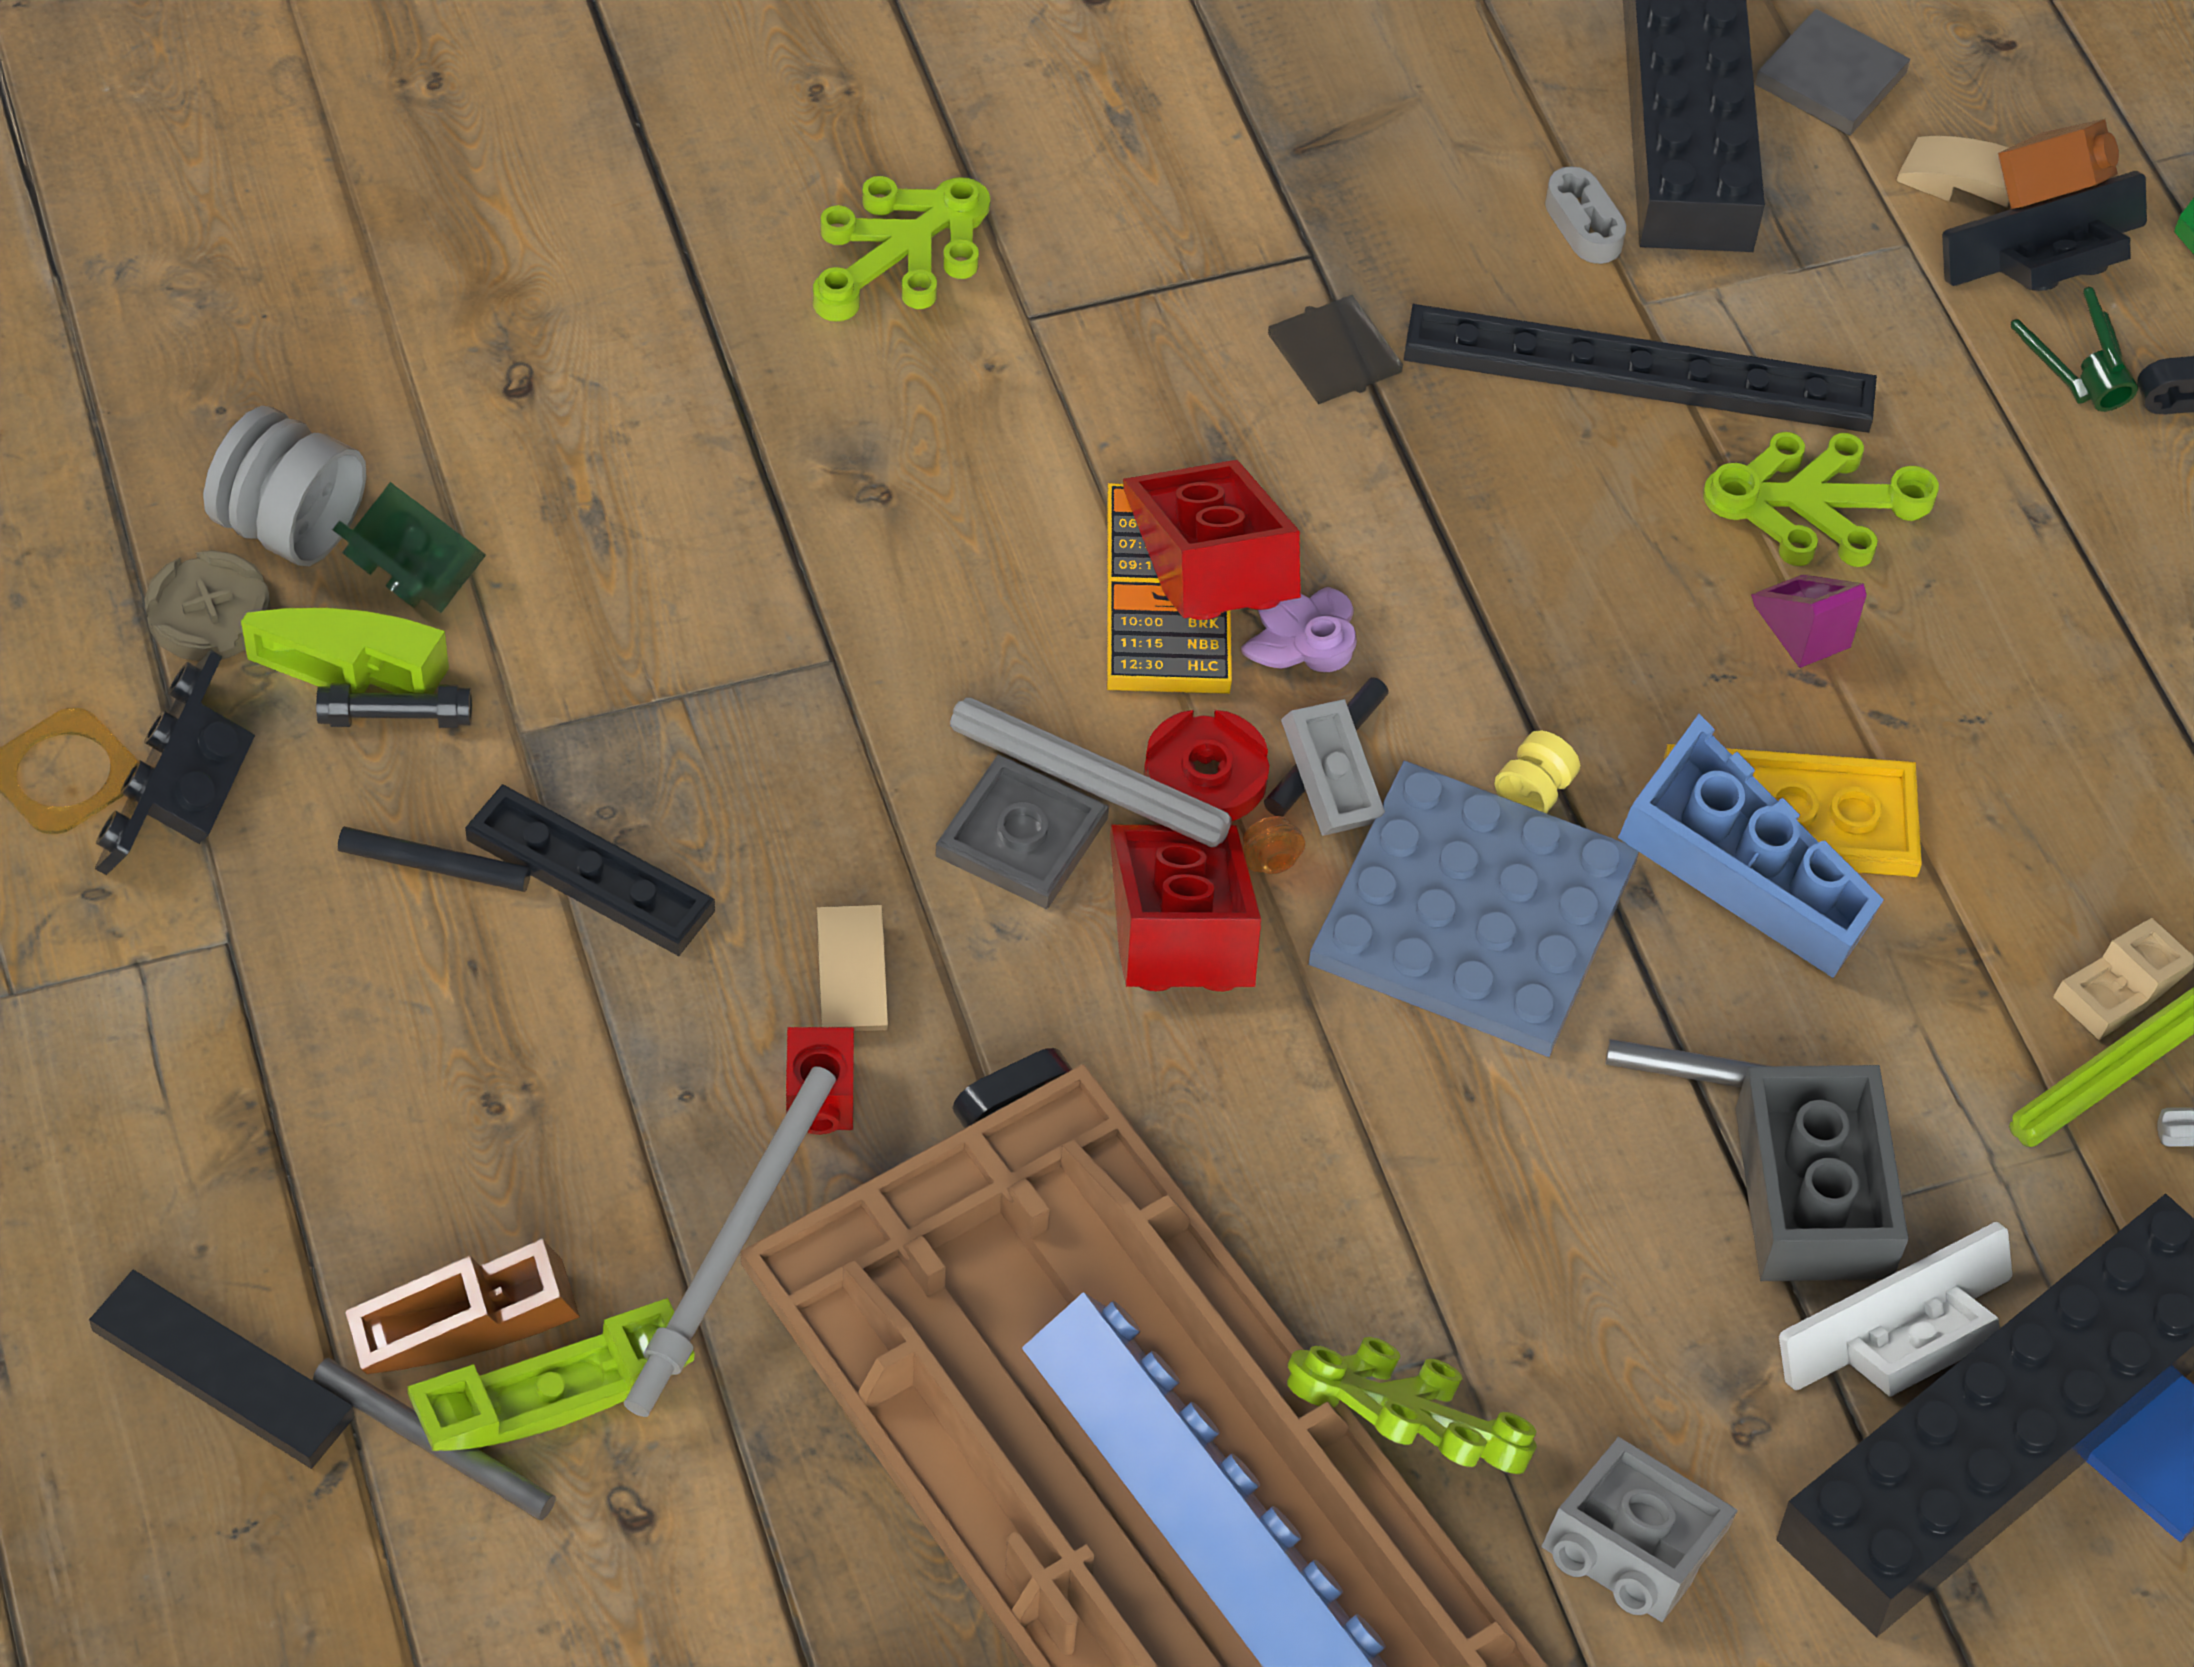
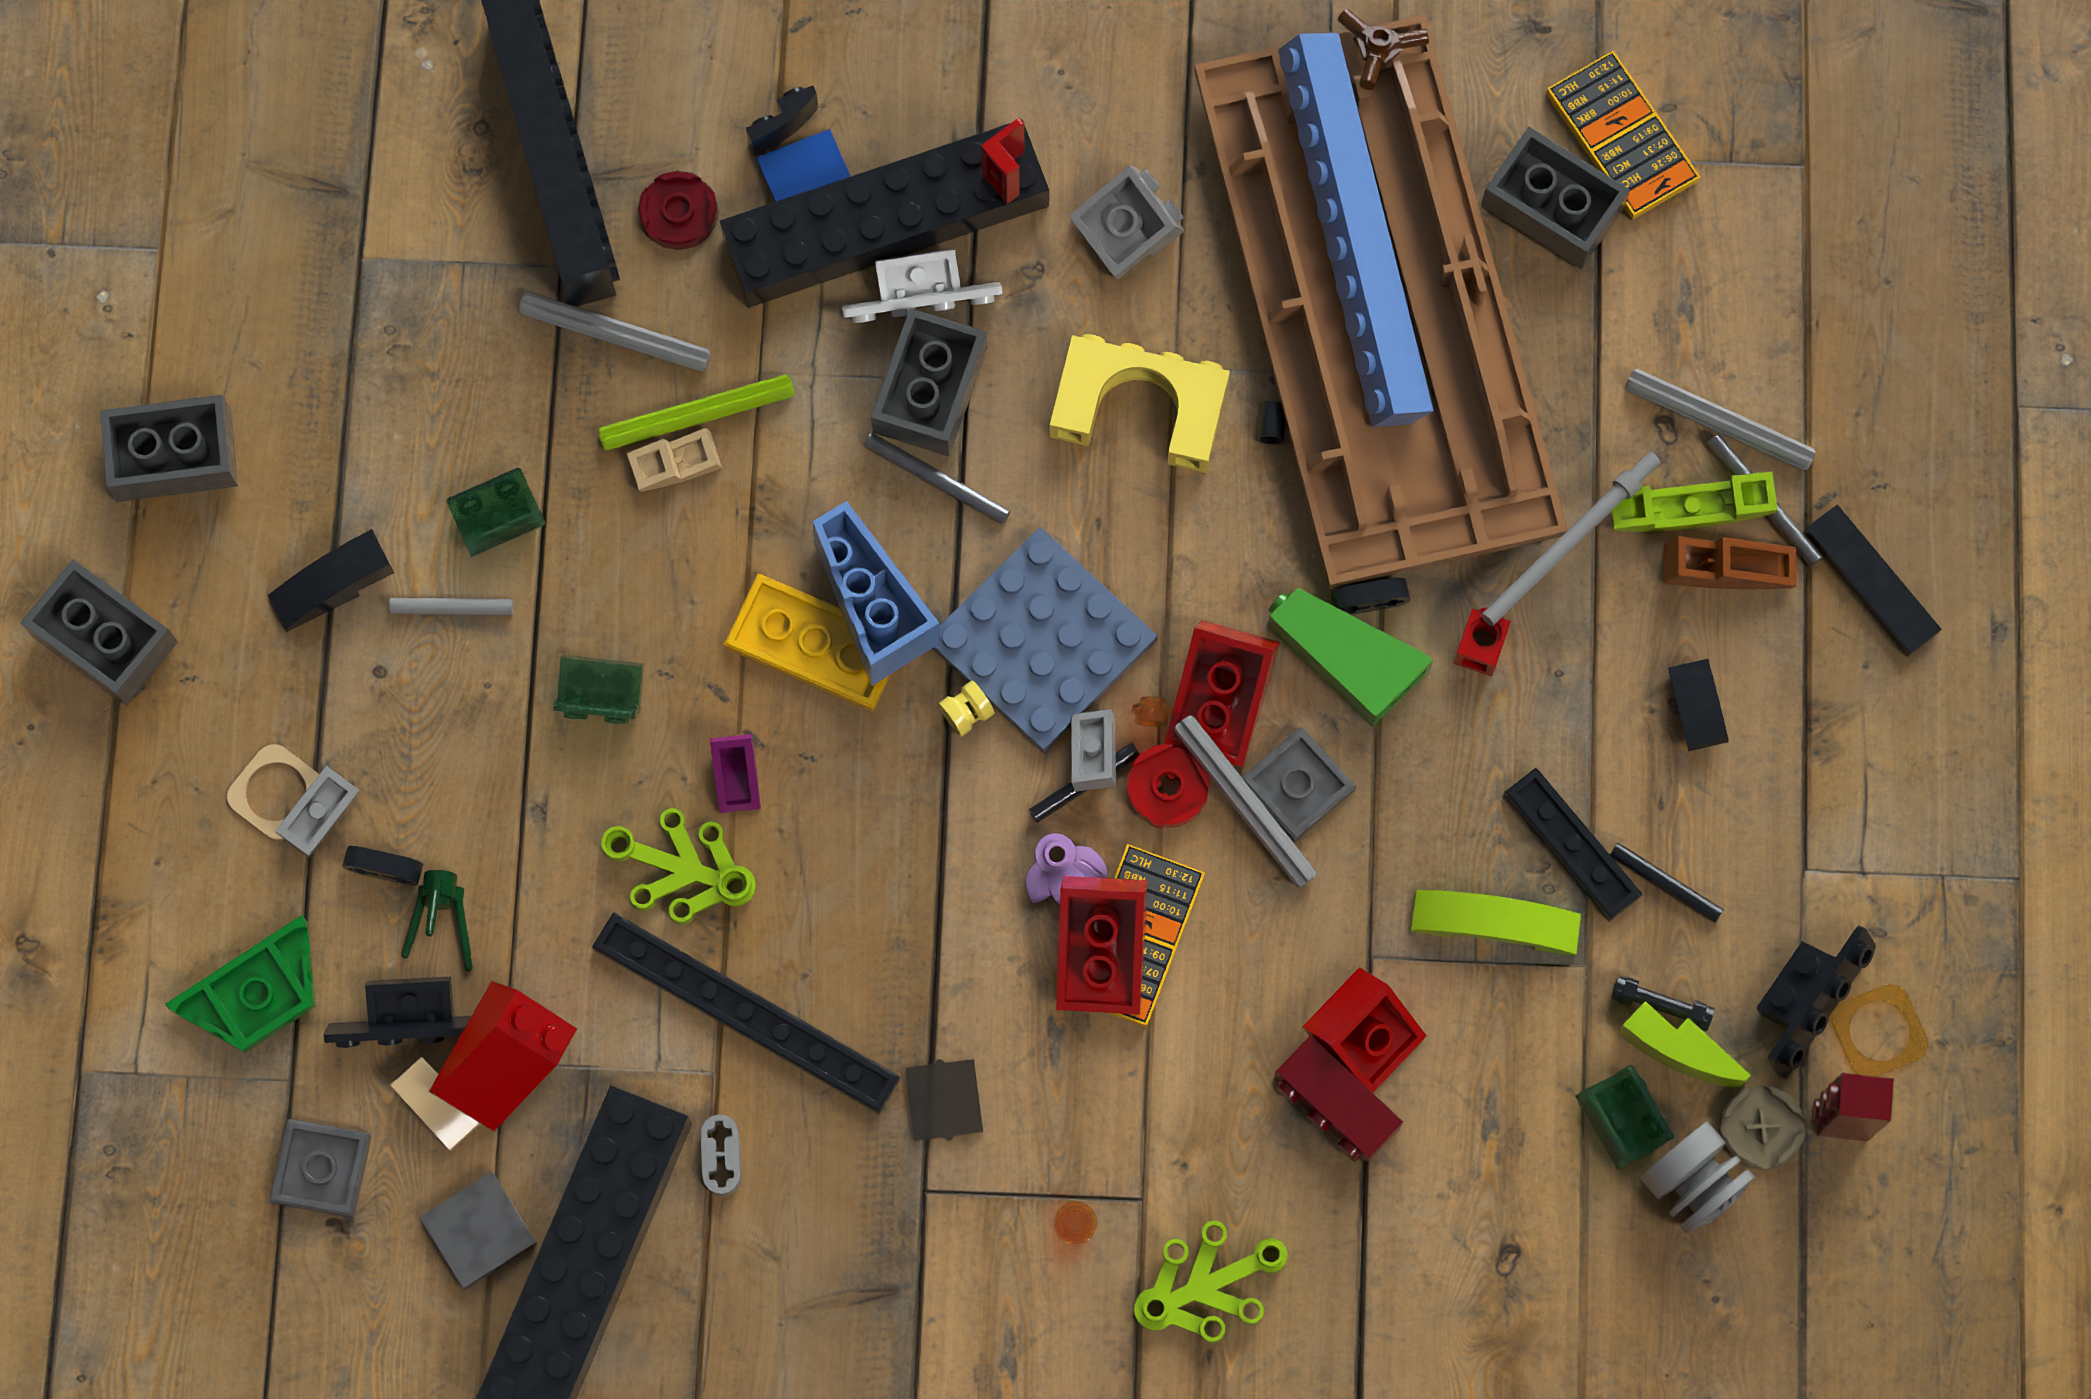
camera: 155 degrees left, 20 degrees up
tan slope [817,905,888,1031] -> none
lime plant [1287,1337,1537,1474] -> none
dark orange slope [1998,119,2119,209] -> none
none -> flat silver tile [269,1119,372,1218]
none -> red slope [429,981,577,1131]
none -> clear green bracket [553,655,644,724]
none -> red panel [981,118,1024,204]
none -> light yellow arch [1050,334,1230,473]
none -> clear orange plate [1055,1201,1097,1245]
none -> black hinge [1256,401,1286,445]
none -> bright green slope [1267,588,1433,727]
none -> dark red brick [1274,1035,1403,1164]
none -> red slope [1302,967,1427,1093]
none -> lime slope [1410,890,1581,956]
none -> light grey axle [1626,369,1816,470]
none -> black slope [1668,659,1729,752]
none -> dark red brick [1812,1073,1894,1141]

